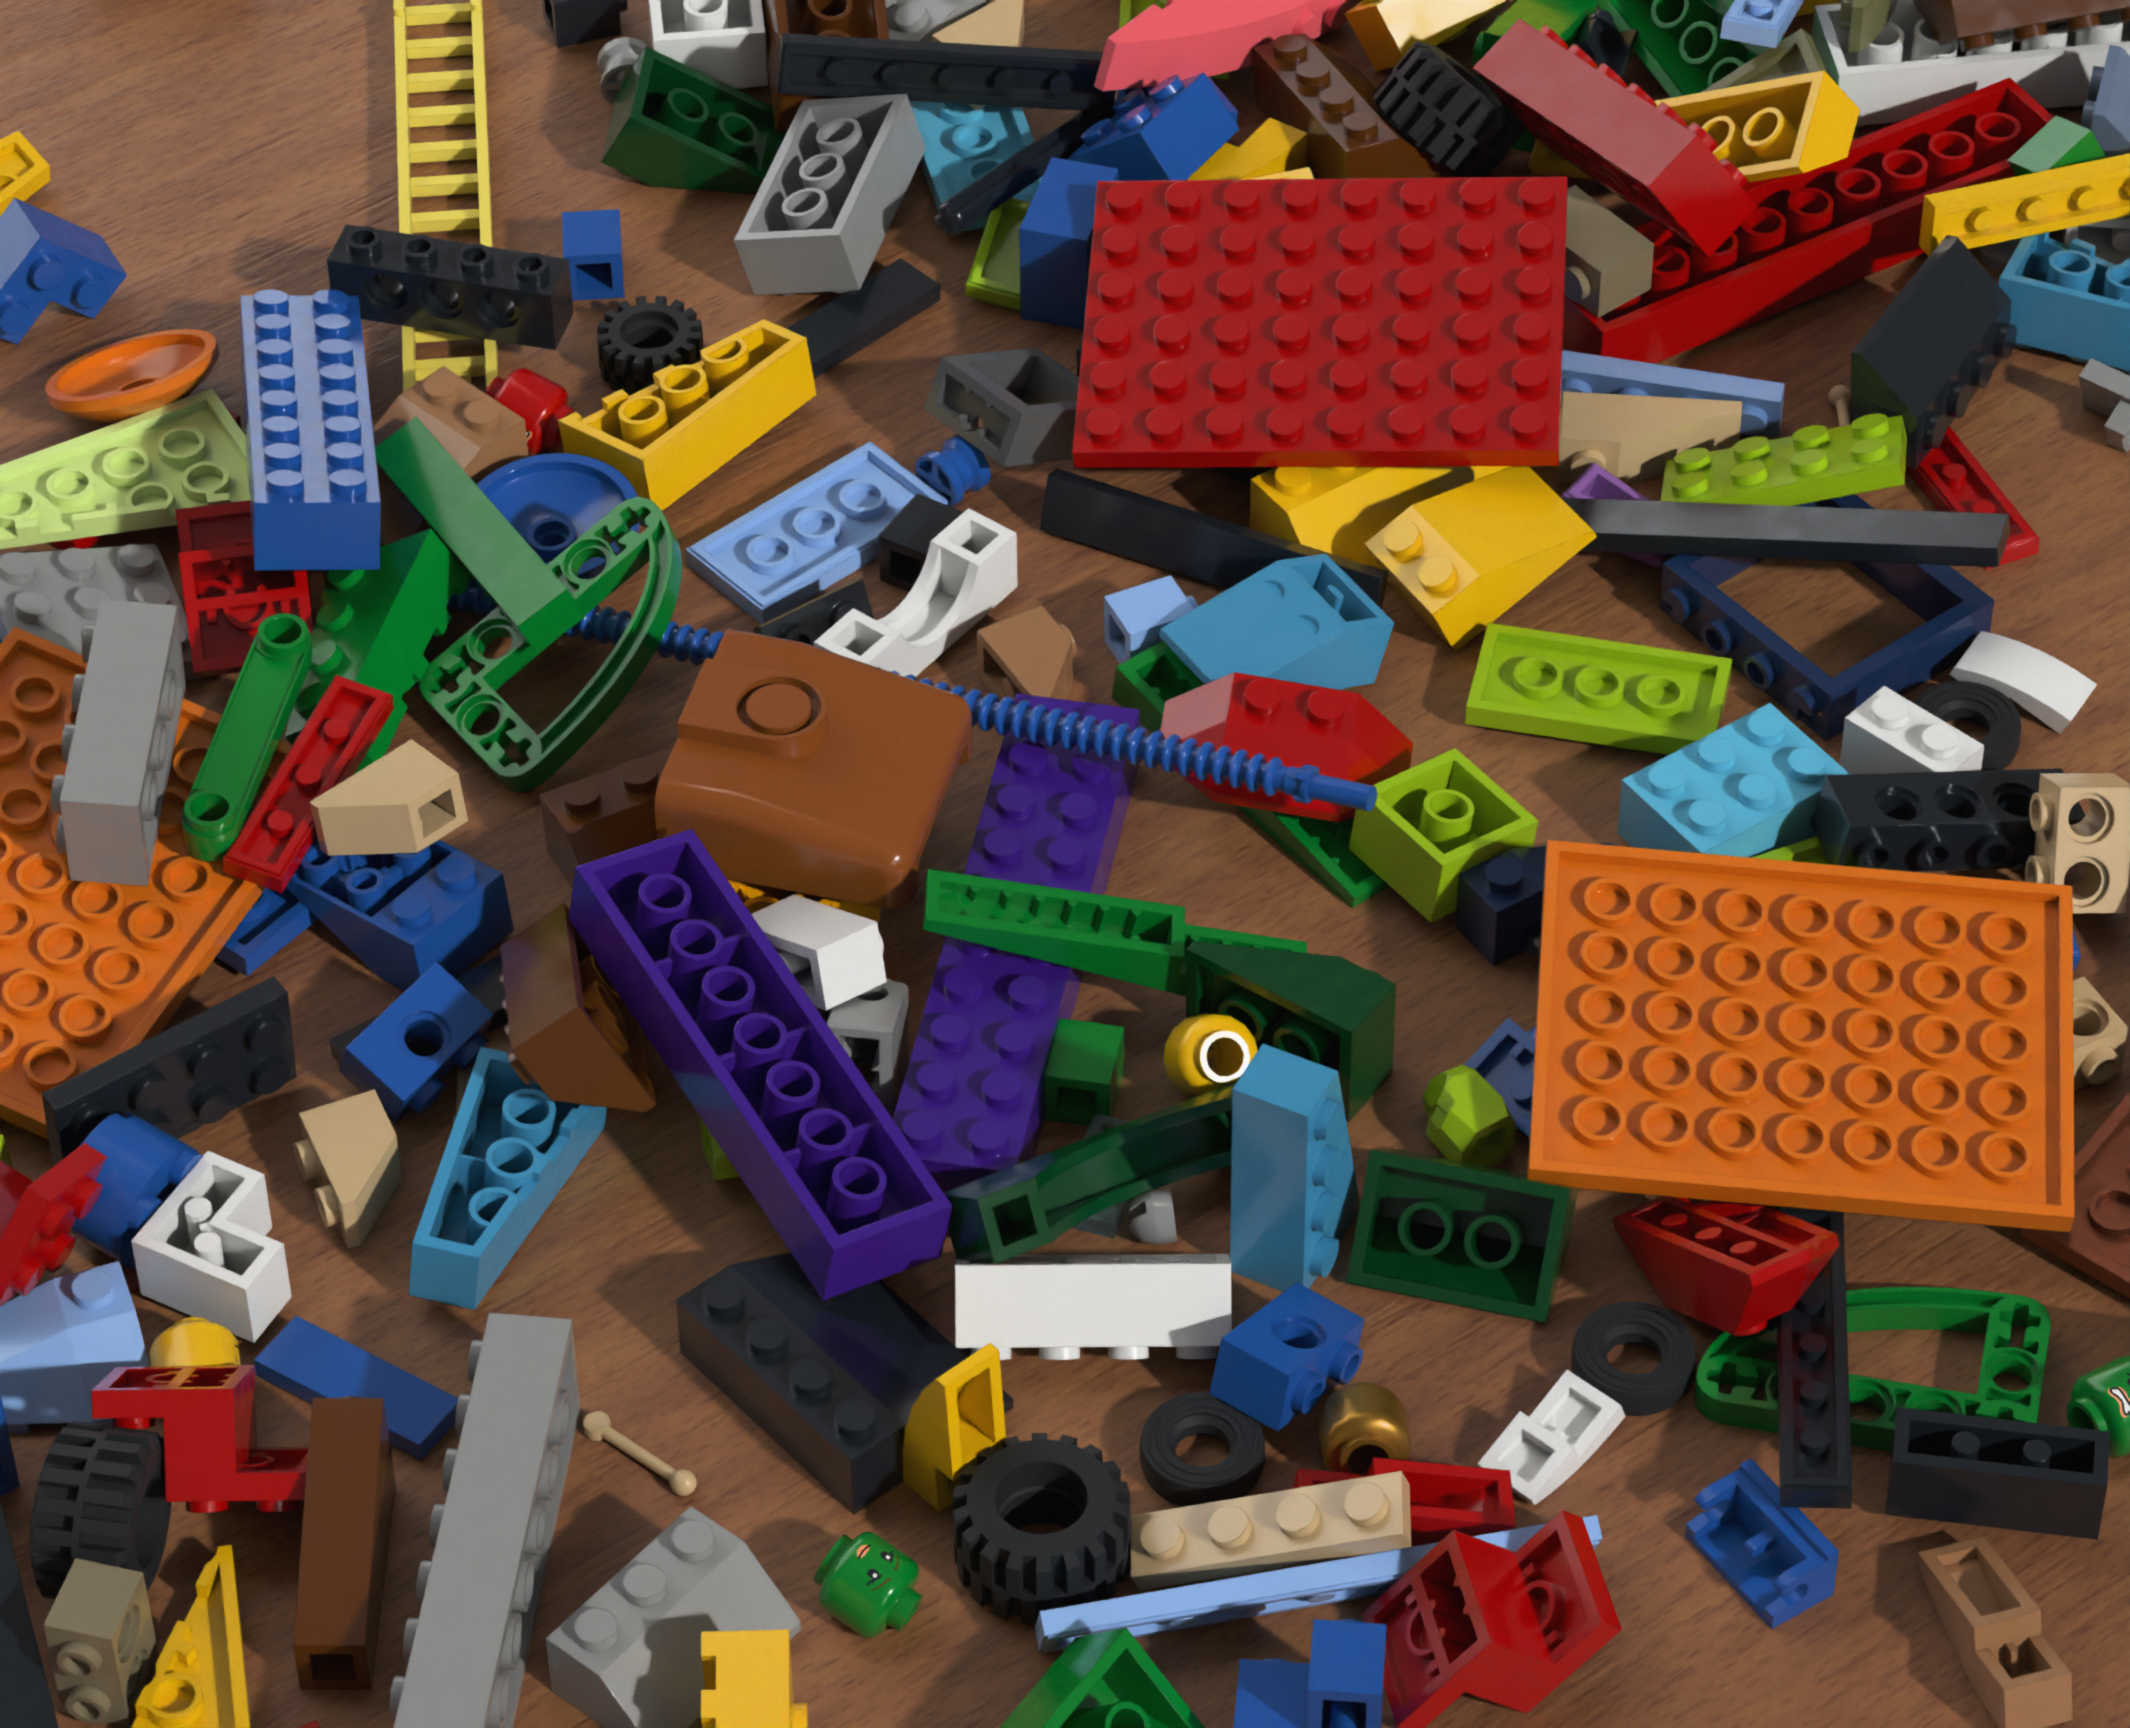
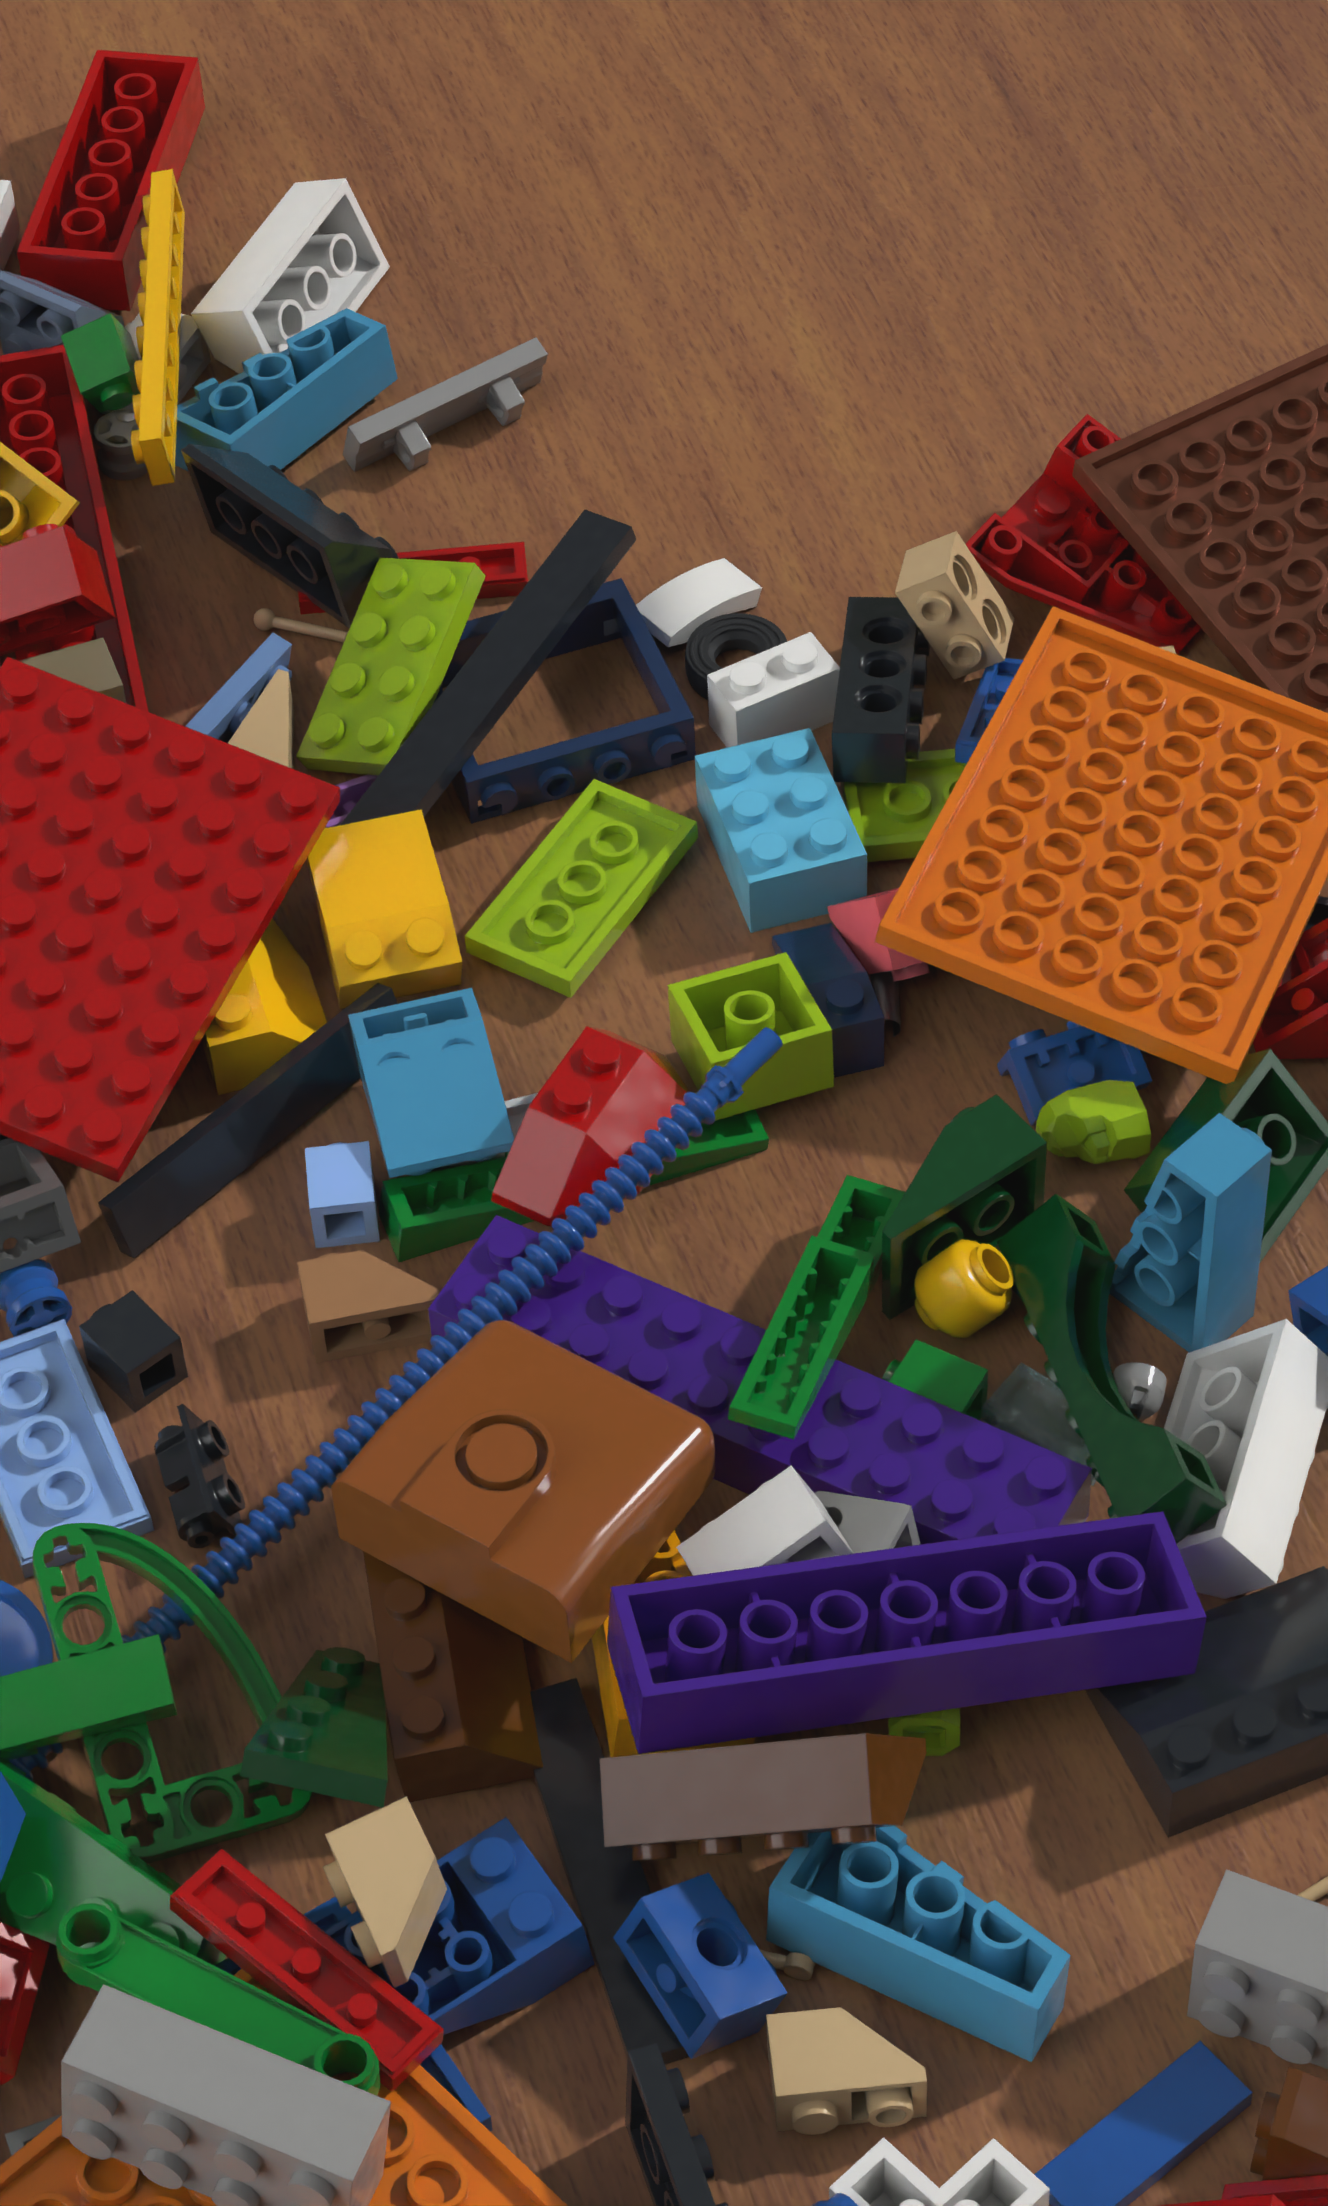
camera: 70 degrees left, 5 degrees up
white arch [814,508,1018,677] -> none
none -> dark green wing [240,1647,388,1808]

